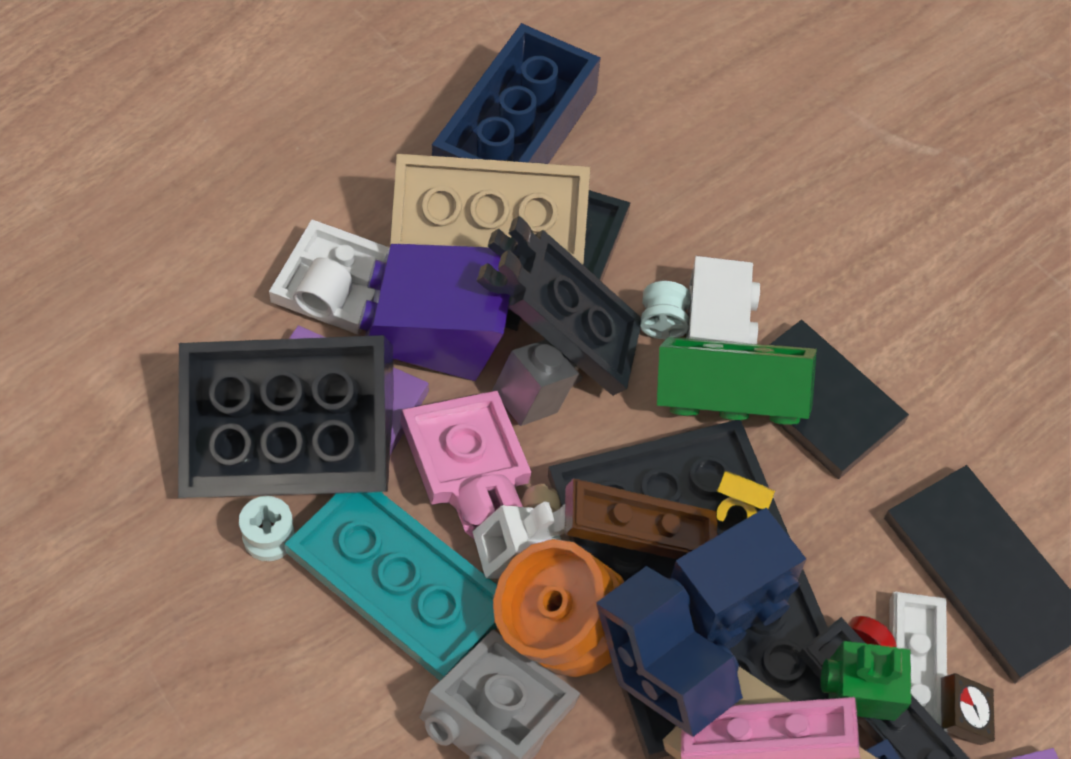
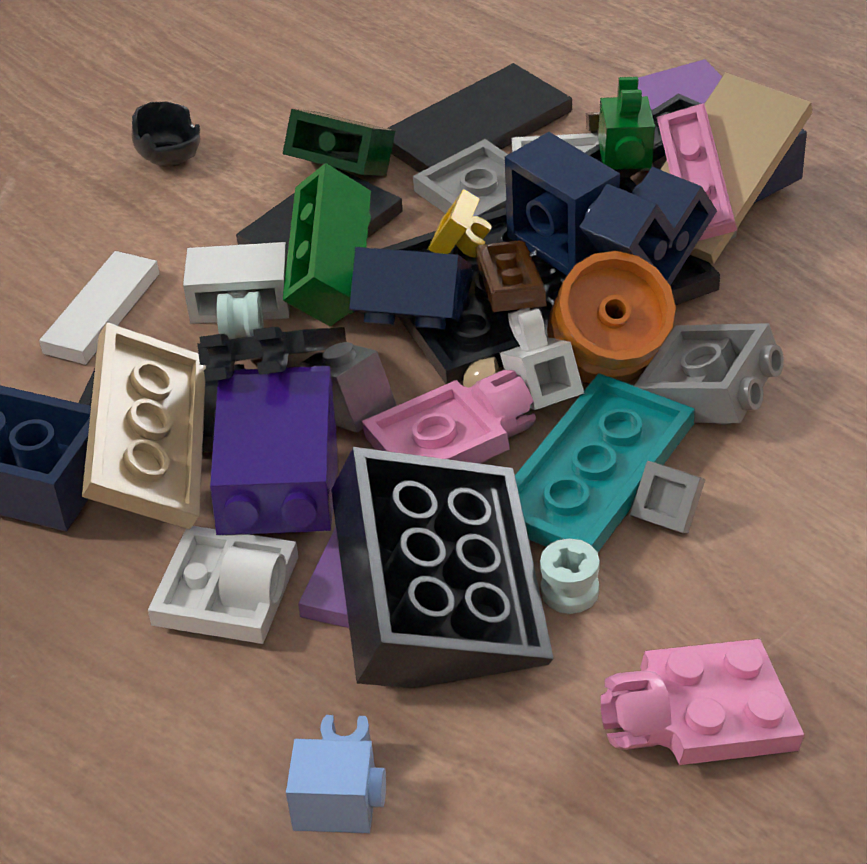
camera: 90 degrees left, 15 degrees down
none -> white tile [39,251,159,365]
none -> black hair [132,101,200,166]
none -> dark green brick [282,109,396,176]
none -> light blue brick [286,715,386,833]
none -> dark blue slope [349,247,474,330]
none -> light grey plate [413,139,508,217]
none -> bright pink plate [601,639,804,765]
none -> light grey plate [630,461,706,533]

